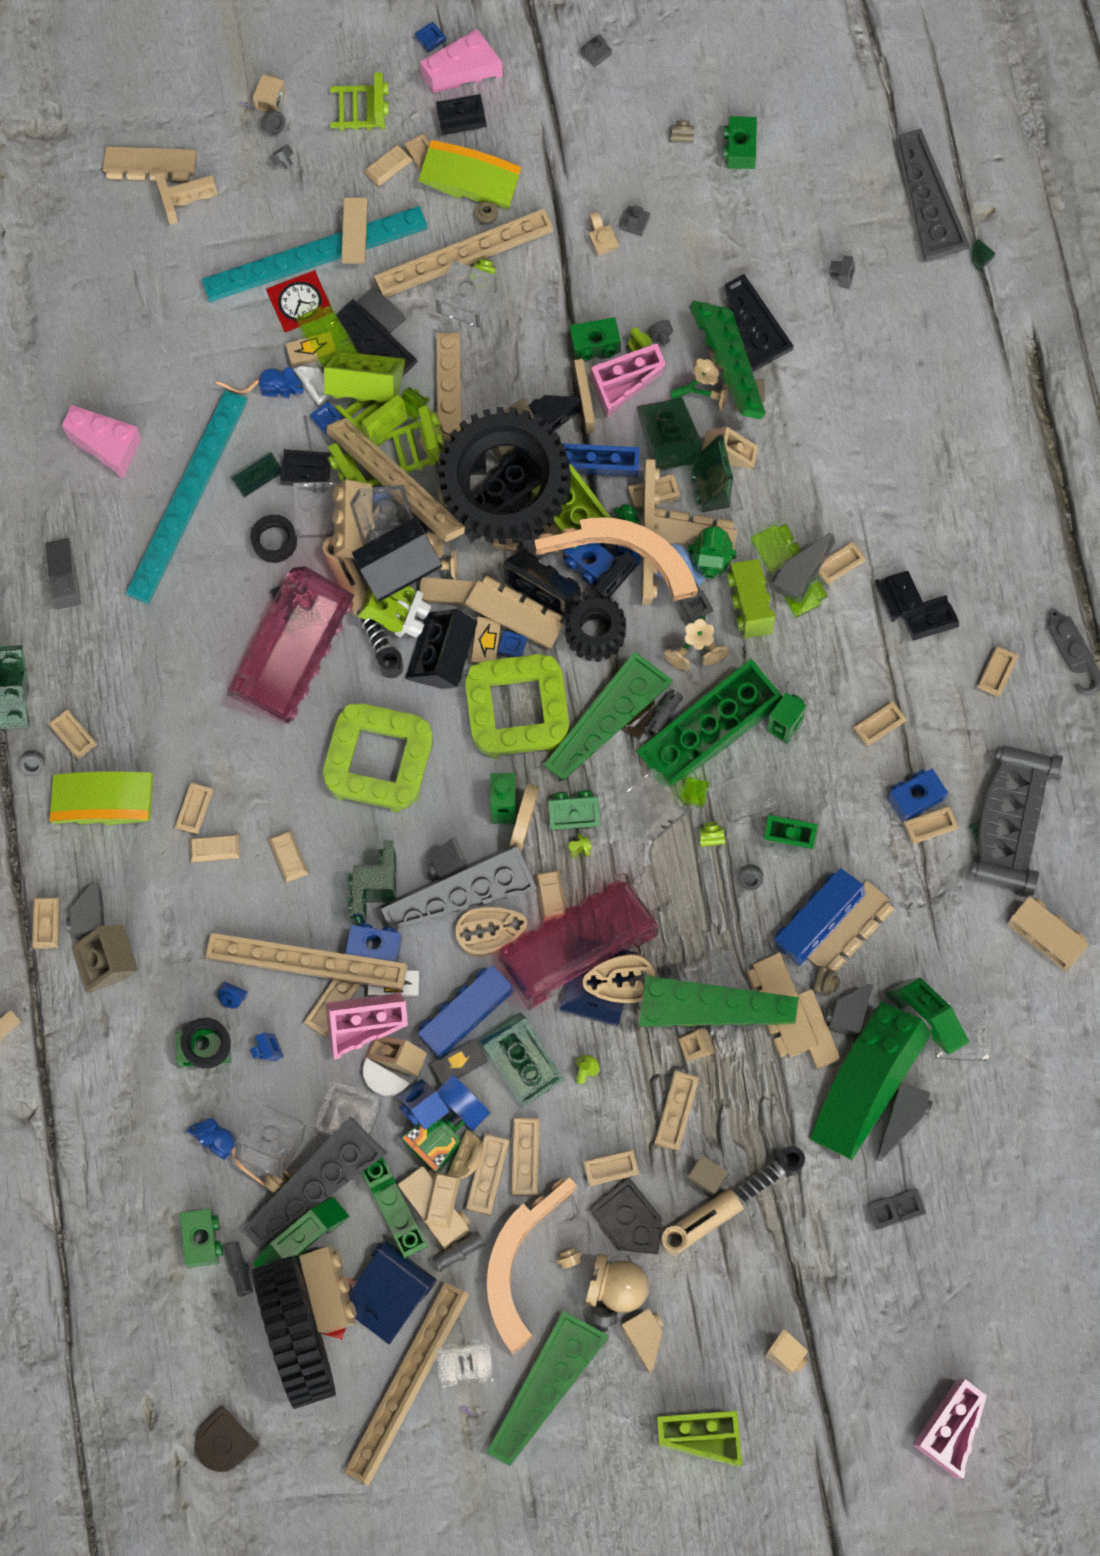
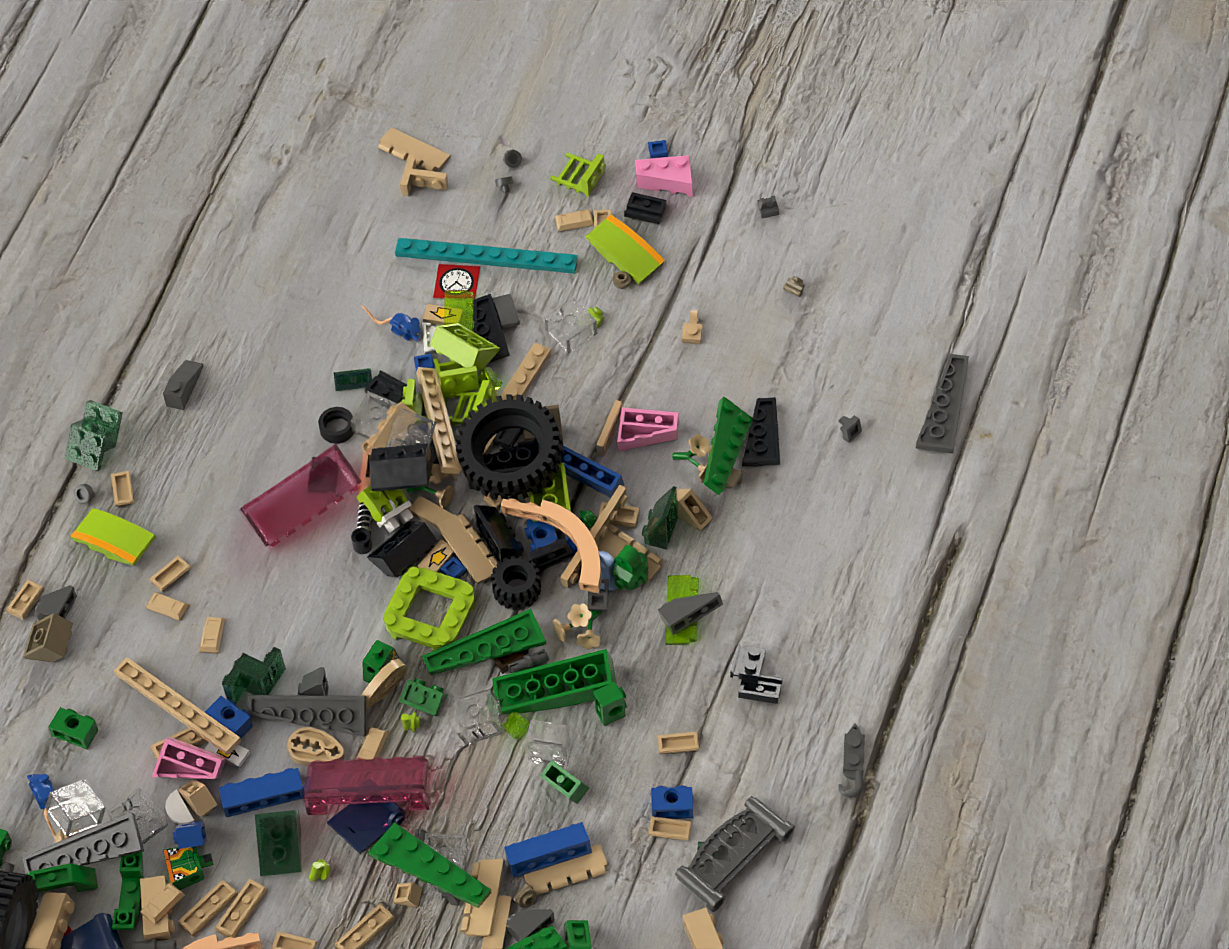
camera: 30 degrees right, 15 degrees down
bright pink wedge [62,405,141,479] -> none
teal plate [126,390,248,604] -> none
black tyre [180,1017,231,1069] -> none
blue plate [218,982,248,1009] -> none
blue tile [250,1032,284,1061] -> none
tan brick [253,74,286,112] -> none
lime plate [323,703,434,812] -> none
tan tile [342,198,368,264] -> none
tan plate [374,209,553,298] -> none
black tile [430,1039,488,1085] -> none
blue slope [436,1075,490,1132] -> none
tan tile [448,1129,483,1179] -> none
black slope [529,395,581,433] -> none
green brick [569,317,621,361] -> none
tan piece [583,953,657,1003] -> none
dark grey tile [620,205,650,237] -> none
lime plate [628,327,652,352] -> none
clear green slope [637,397,701,470] -> none
dark grey tile [648,320,673,345] -> none
lime plate [699,822,725,847] -> none
green brick [723,116,757,169] -> none
lime wedge [726,559,776,639] -> none
dark grey tile [738,864,764,890] -> none
tan tile [818,541,867,585] -> none
clear green tile [972,239,996,272] -> none
tan tile [977,646,1019,697] -> none

